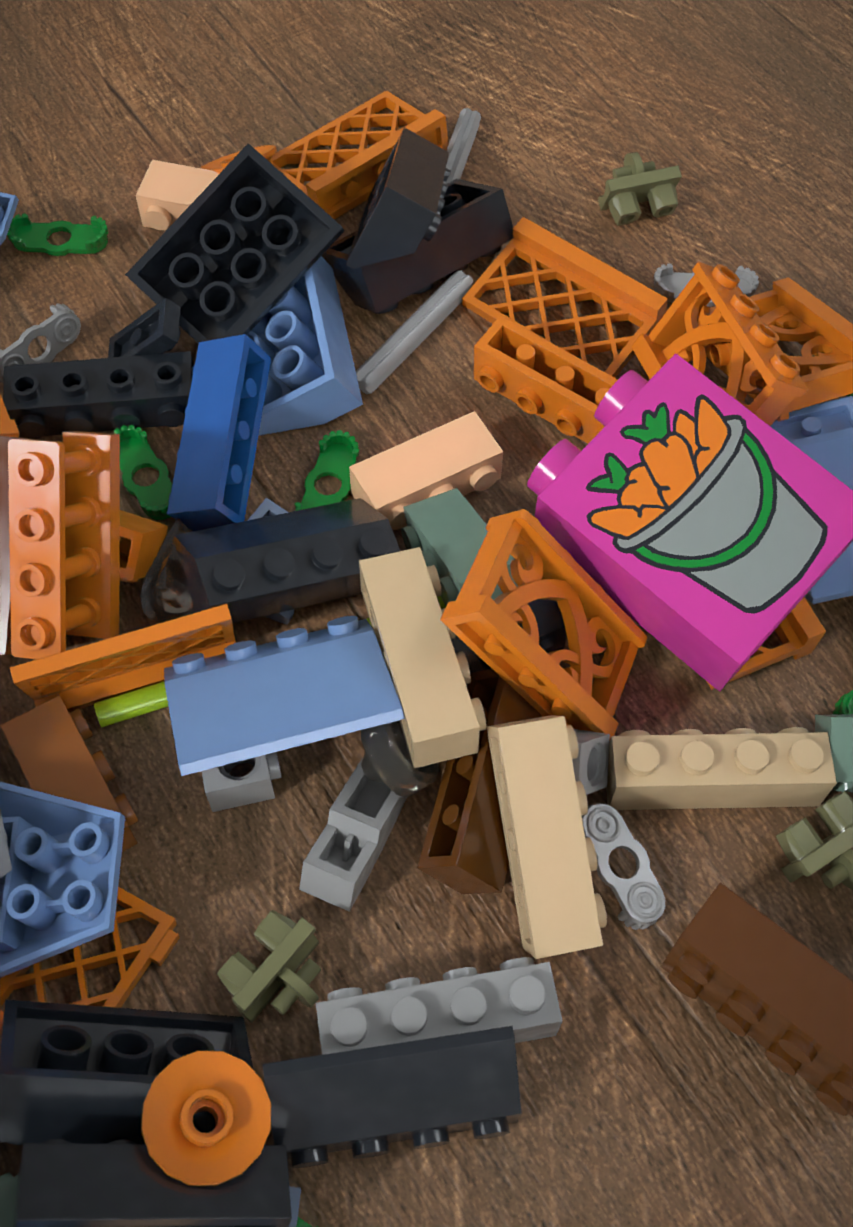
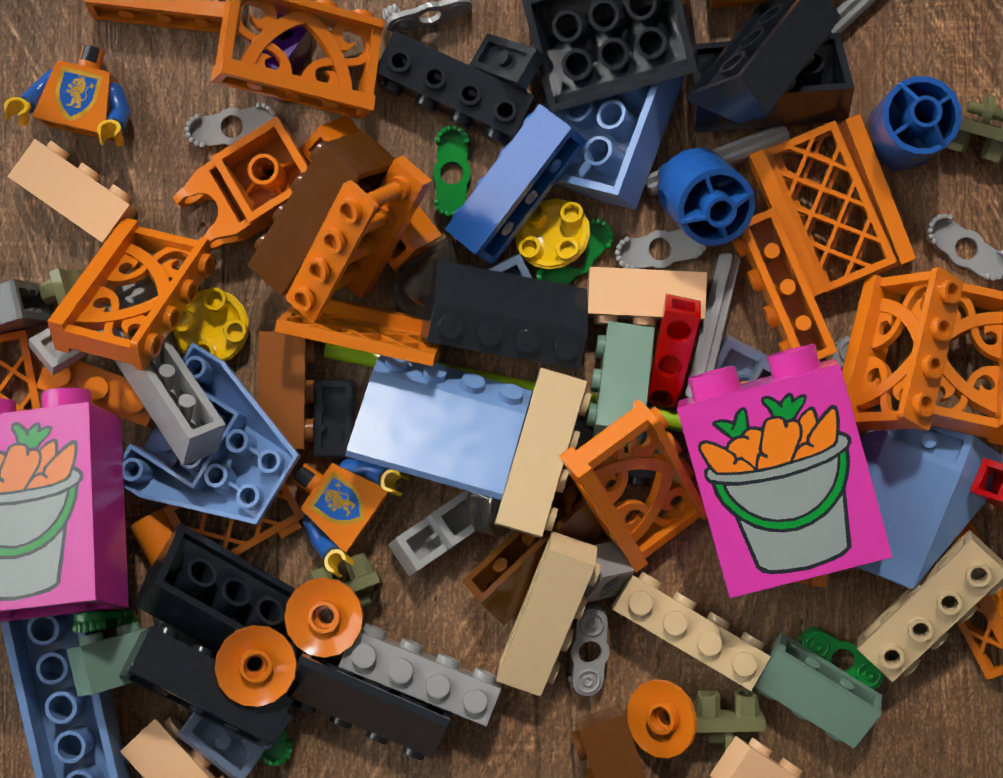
camera: 35 degrees right, 25 degrees up
none -> orange dish [284,577,364,658]
none -> torso [292,459,410,578]
none -> black plate [314,379,355,458]
none -> yellow dish [515,198,590,270]
none -> light grey piece [615,229,706,269]
none -> orange dish [627,679,697,759]
none -> red leg [647,293,701,408]
none -> blue cylinder [657,148,755,246]
none -> light grey axle [685,253,741,398]
none -> orange fence [747,120,897,298]
none -> blue cylinder [865,76,962,171]

